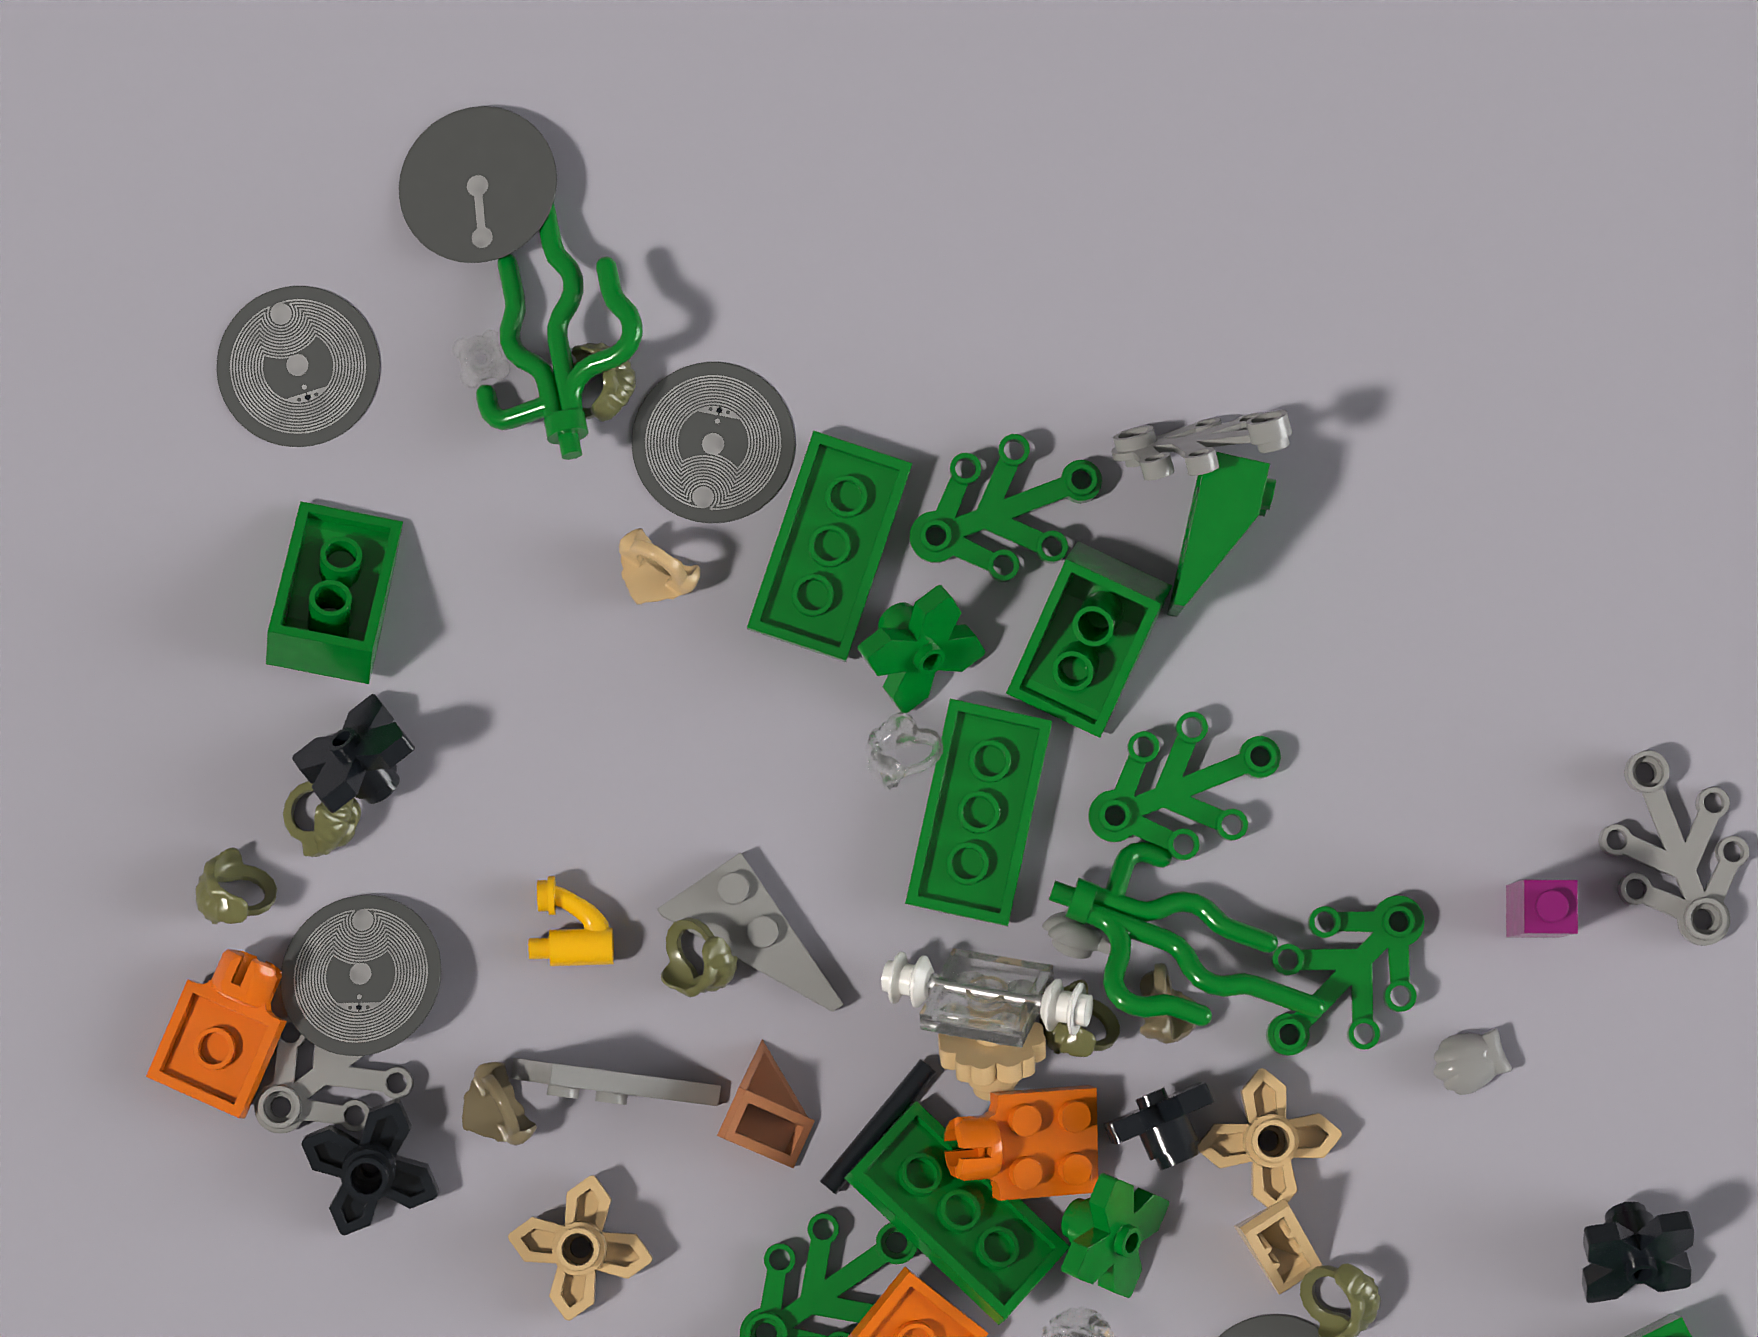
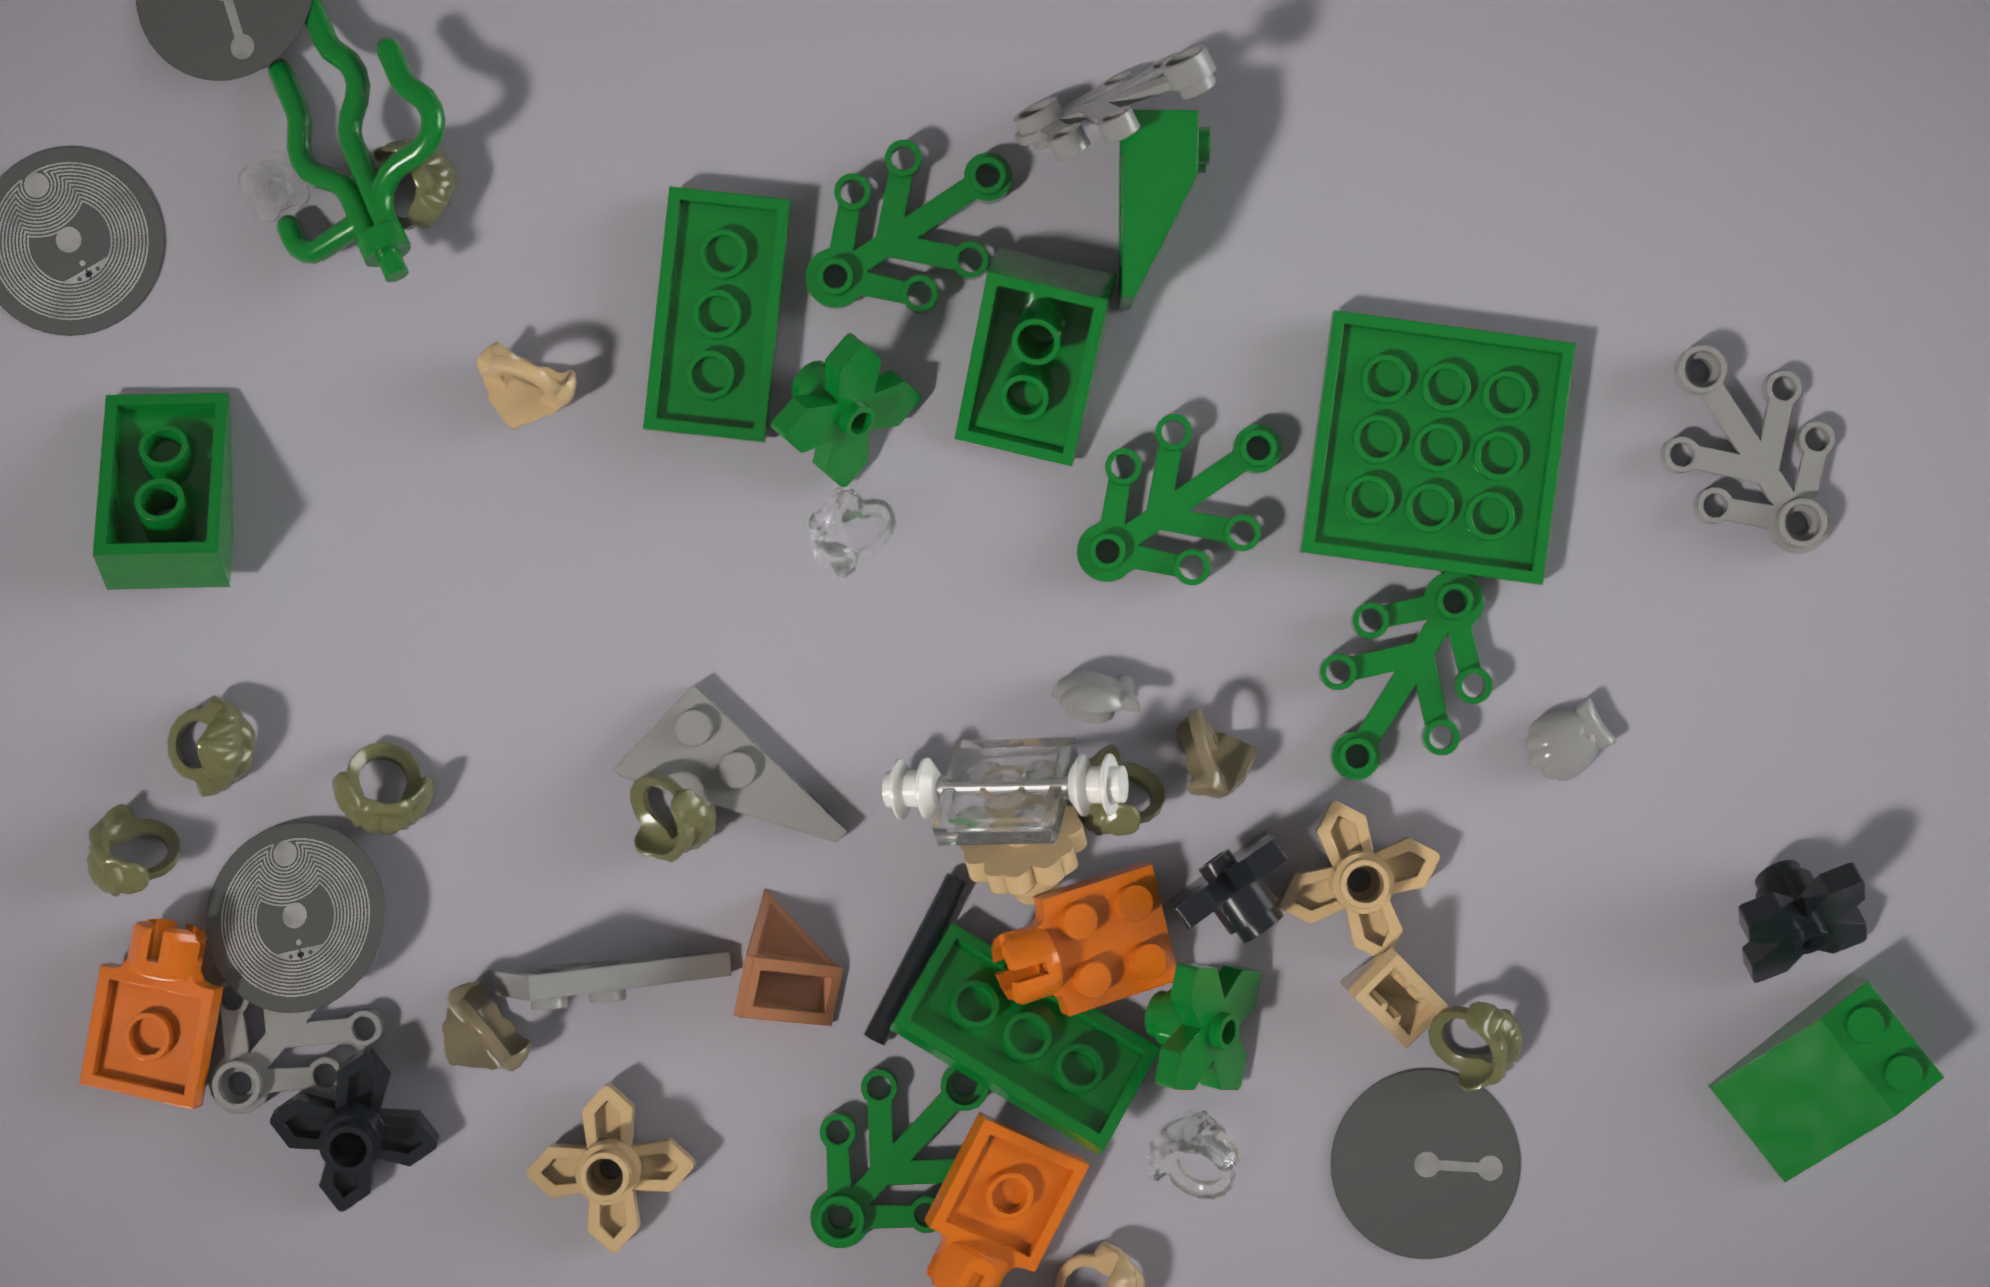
camera: 10 degrees left, 5 degrees up
black plant [292,694,415,813] -> none
yellow plant [528,876,614,967] -> none
dark grey piece [632,362,795,523] -> none
green plate [905,698,1052,927] -> none
green plant [1049,842,1325,1026] -> none
magenta brick [1506,880,1578,938] -> none
none -> olive piece [332,742,435,835]
none -> green plate [1299,310,1576,585]

